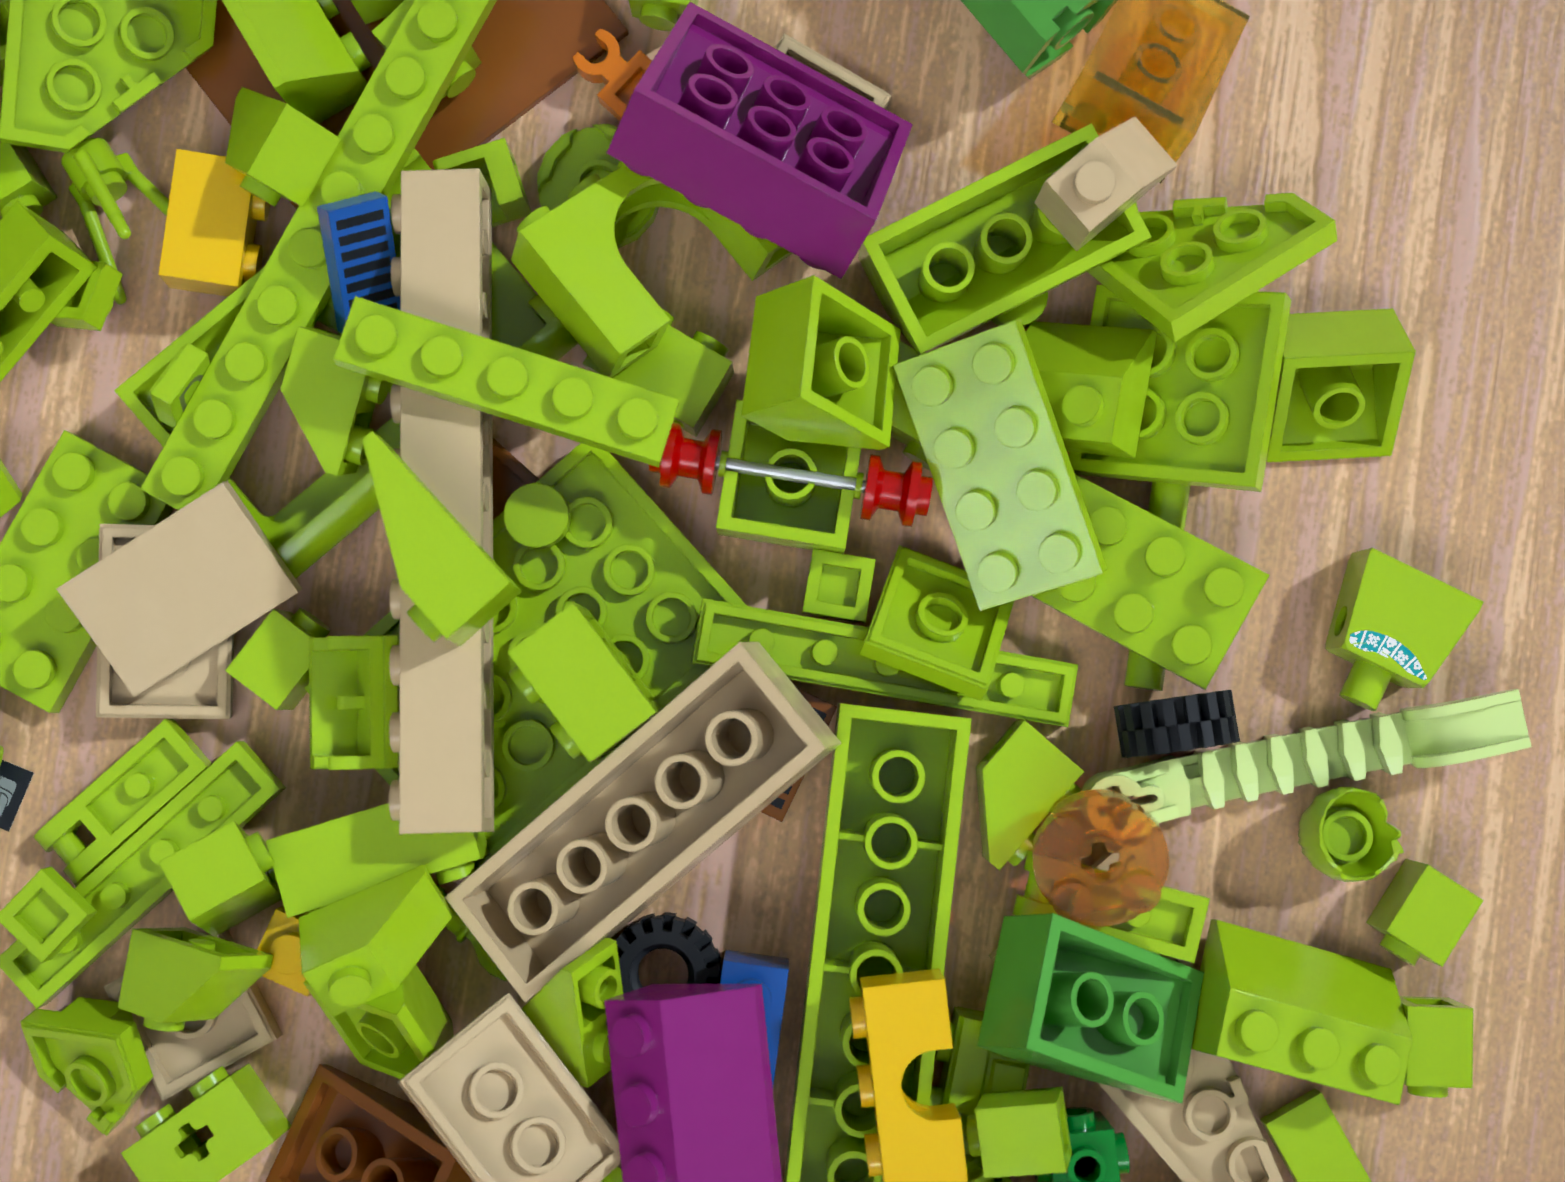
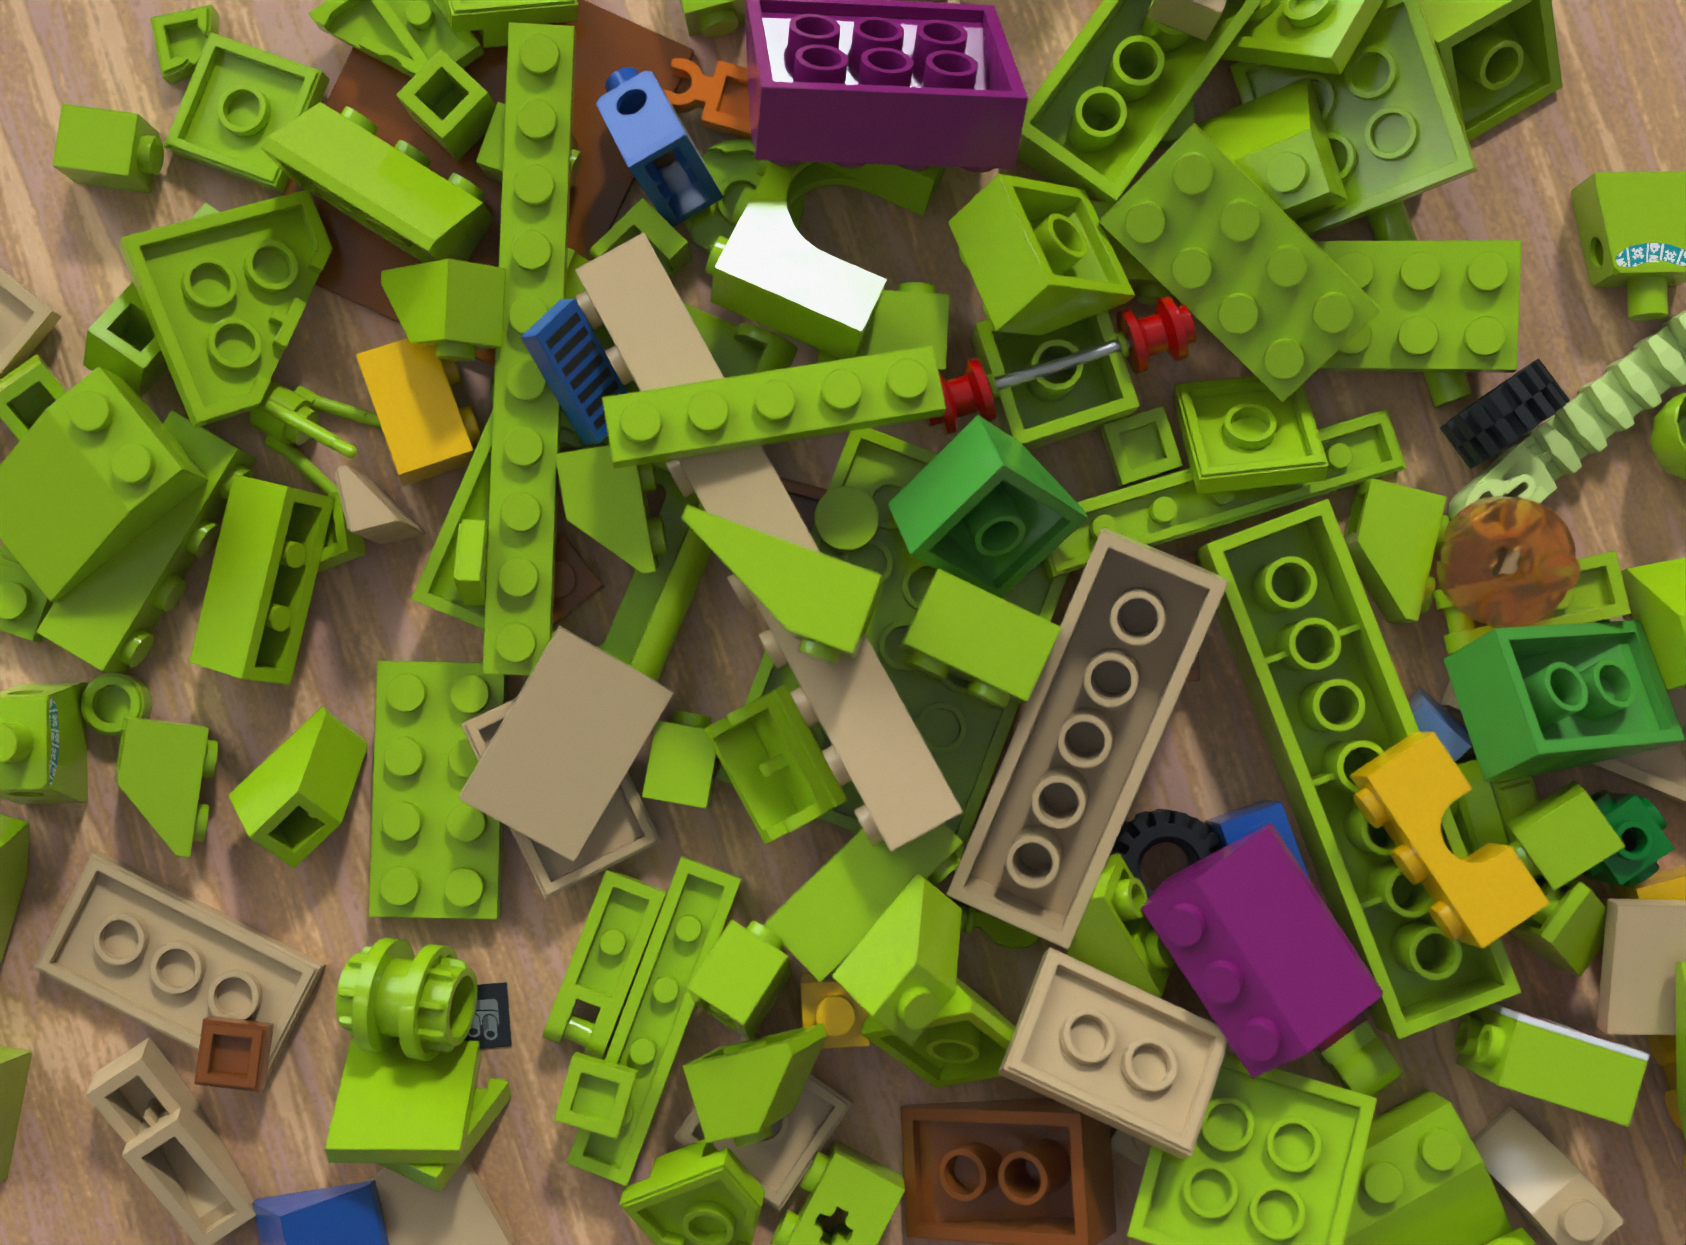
camera: 30 degrees left, 0 degrees up
none -> tan slope [334,465,425,545]
none -> dark orange plate [553,536,605,626]
none -> blue torso [596,67,724,227]
none -> bright green slope [888,415,1088,599]
none -> medium blue tile [1407,687,1471,762]

